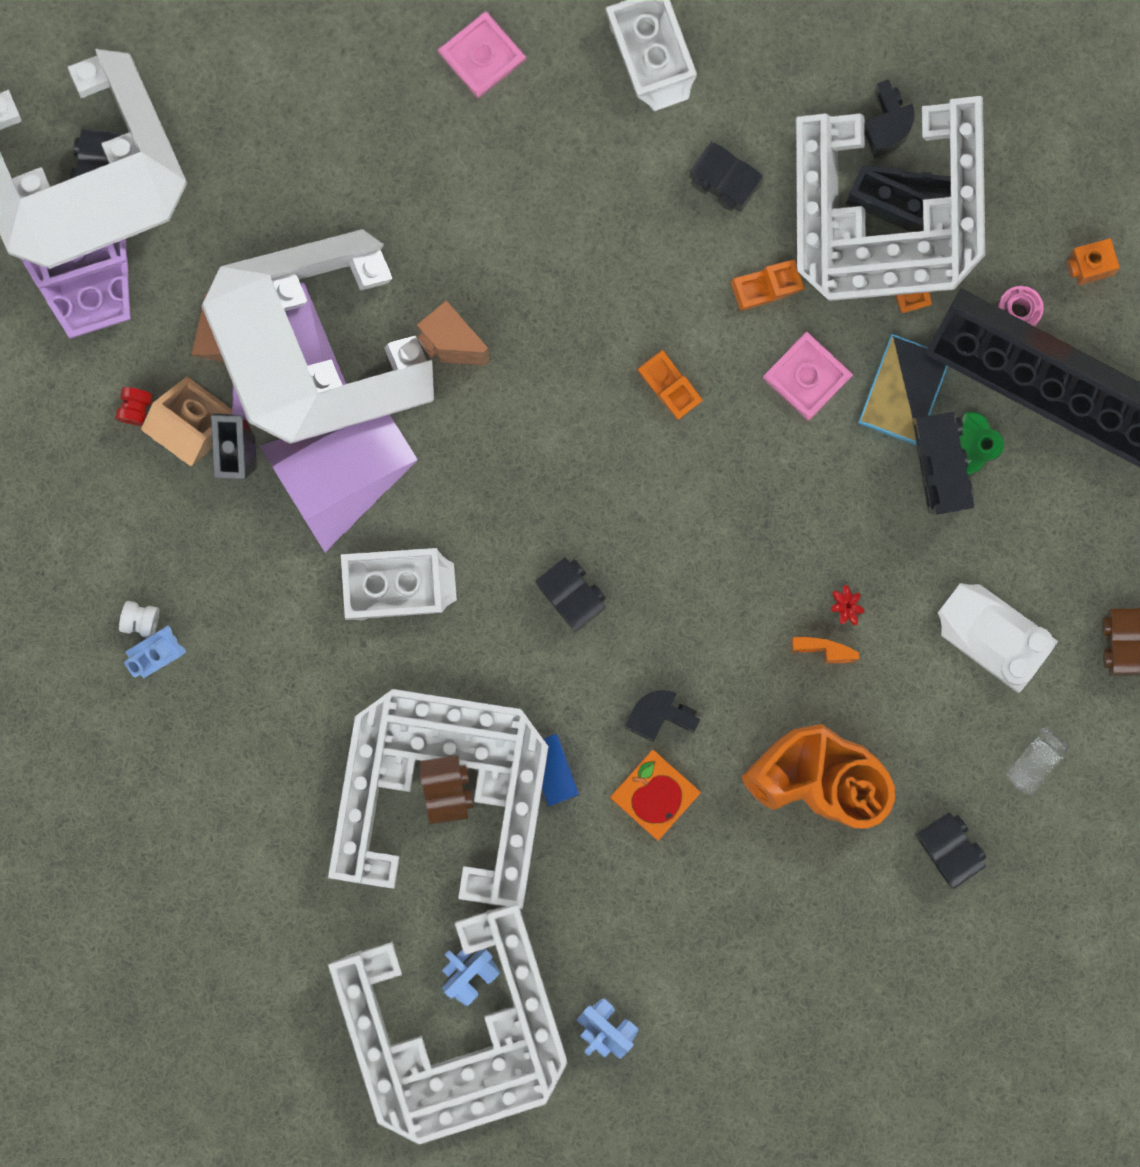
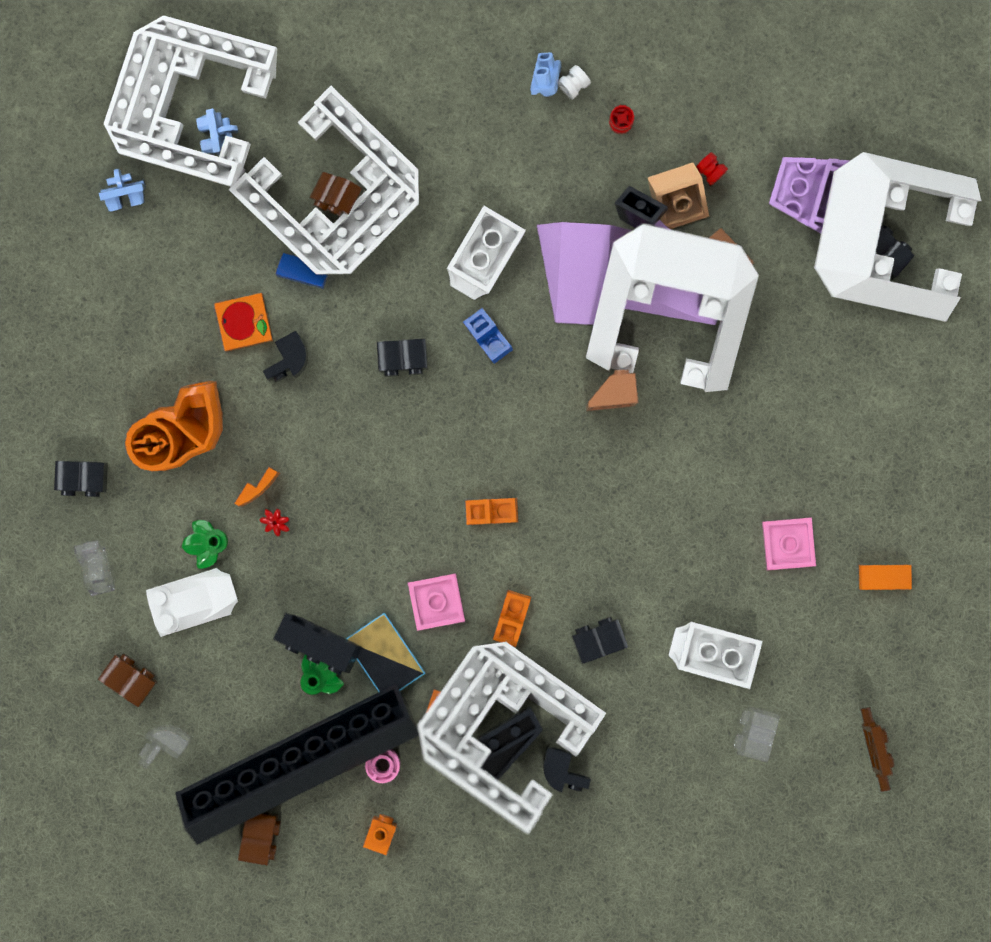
camera: 120 degrees right, 5 degrees up
none -> green plate [181,520,228,569]
none -> slope [463,308,513,364]
none -> red wheel [609,105,634,134]

